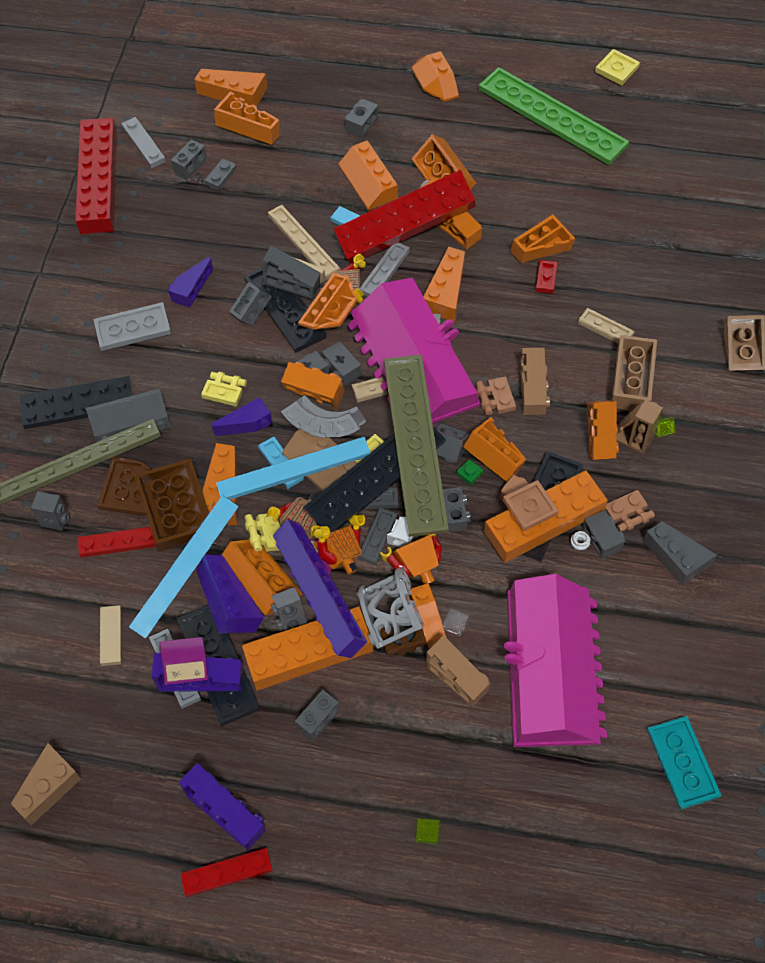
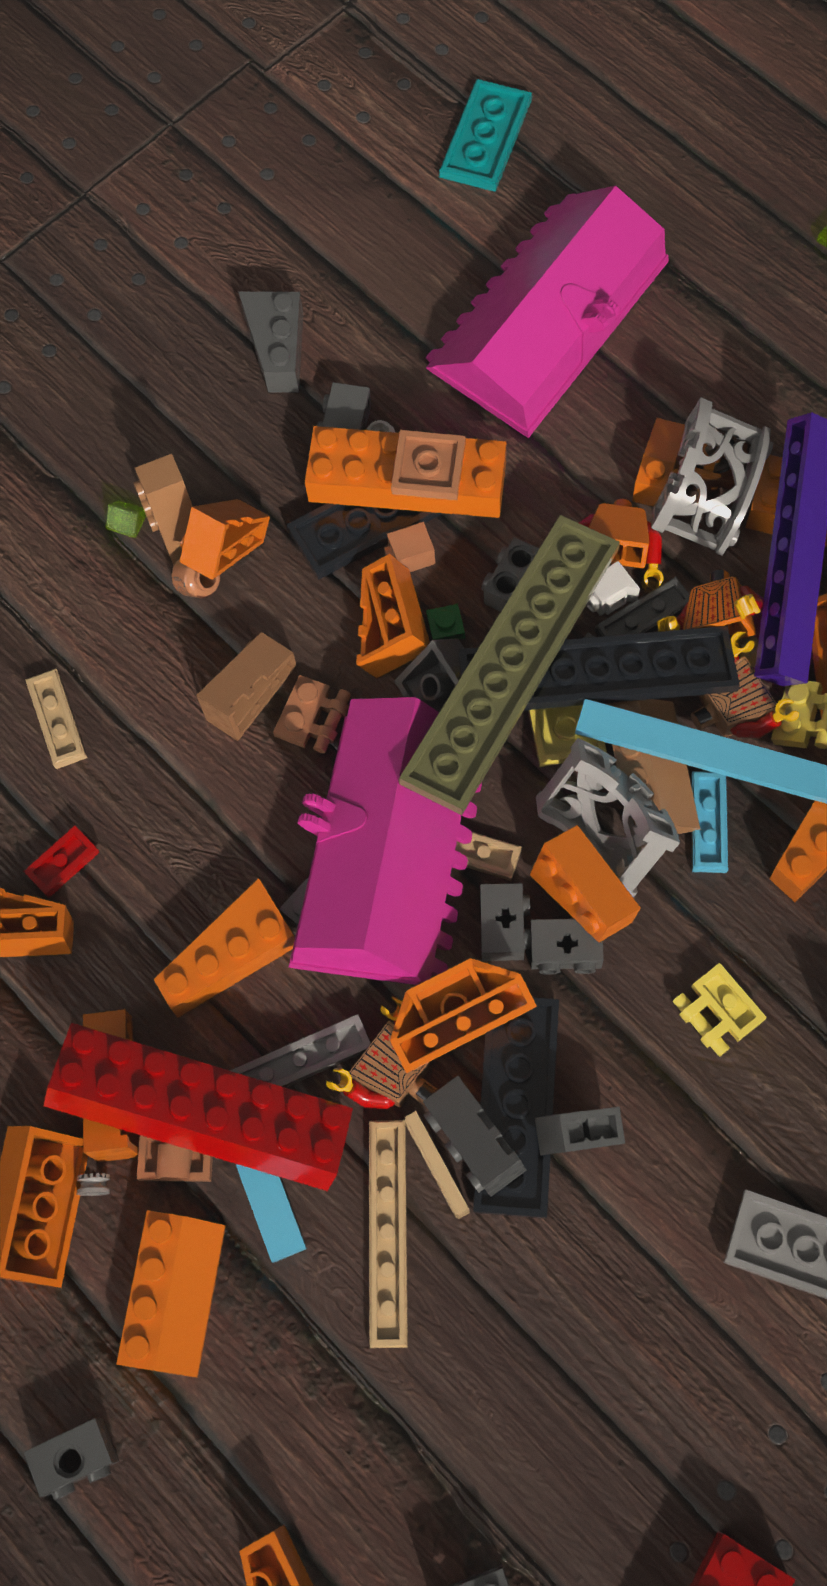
camera: 140 degrees left, 10 degrees up
dark purple slope [168,257,213,308] -> none
dark grey plate [204,158,237,191] -> none
dark purple slope [211,397,272,436] -> none
medium nougat wedge [426,635,490,707] -> none
clear plate [443,608,469,636] -> none
nougat plate [605,490,655,532] -> none
medium nougat brick [611,335,657,411] -> none

